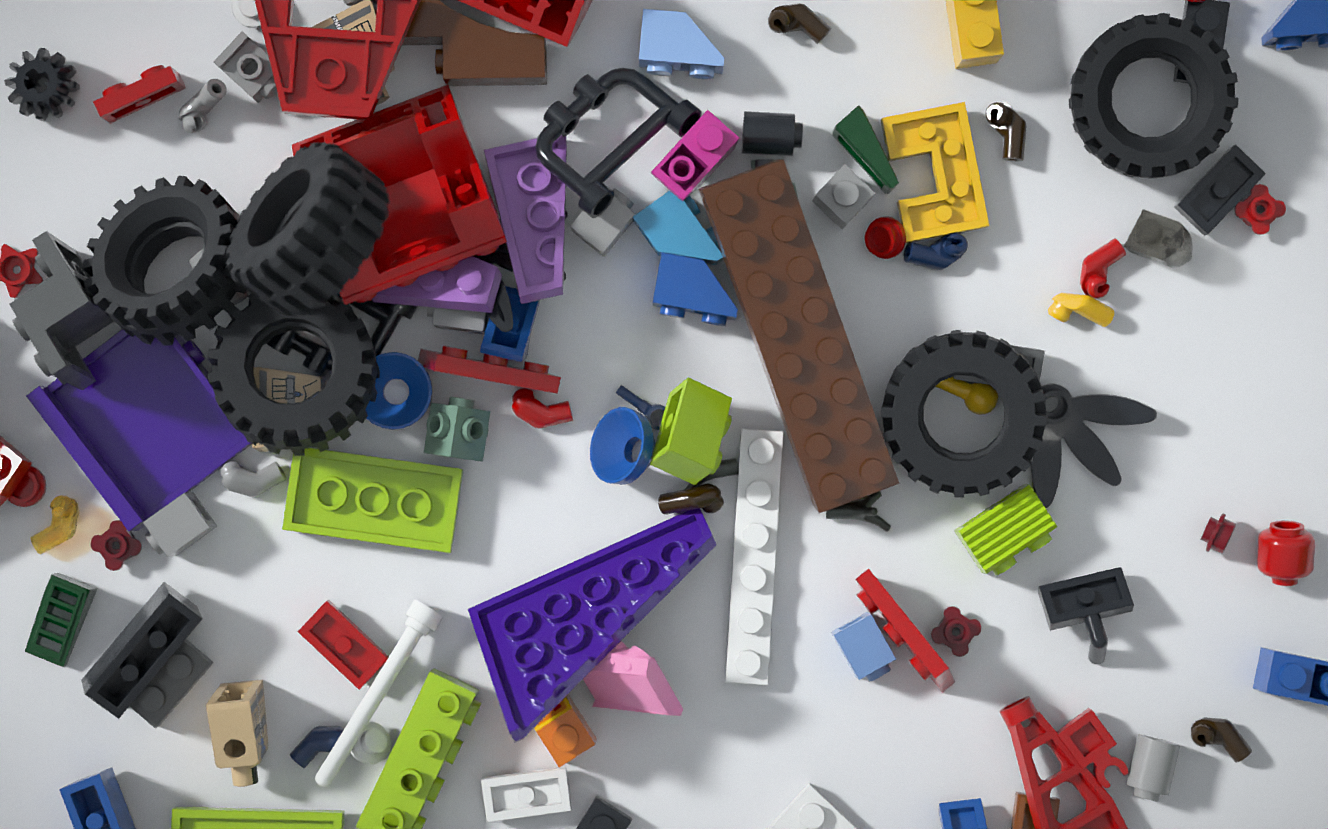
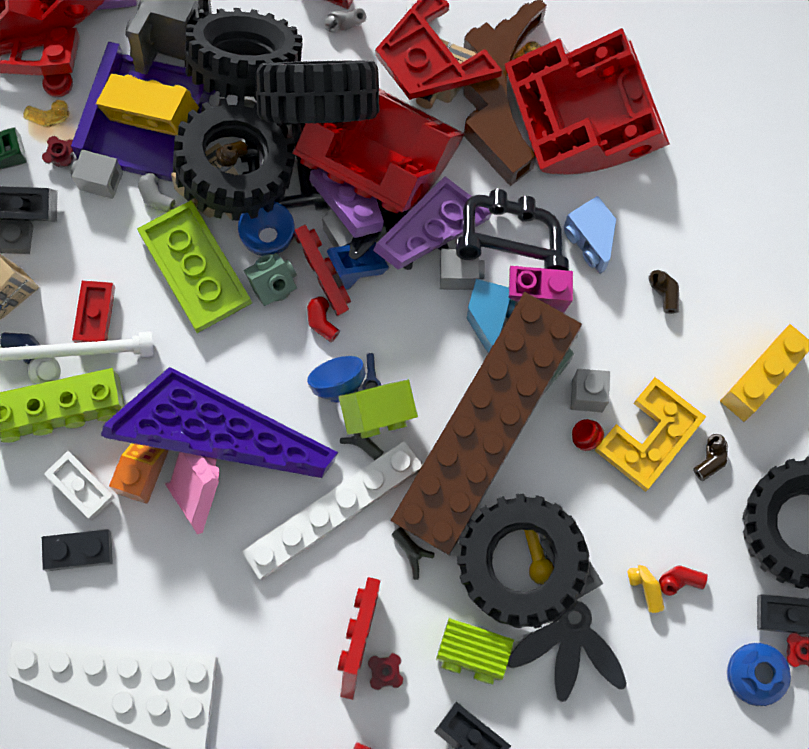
camera: 50 degrees right, 15 degrees down
light grey brick [214,31,277,103] -> none
blue slope [652,252,738,326] -> none
dark brown arm [658,483,724,515] -> none
black brick [742,111,803,156] -> none
medium blue brick [831,612,896,682] -> none
dark green slope [832,105,899,194] -> none
dark blue arm [903,233,968,270] -> none
clear smoke plate [1124,209,1193,268] -> none
none -> yellow brick [96,74,199,136]
none -> dark brown arm [216,141,248,167]
none -> blue piece [727,643,791,706]

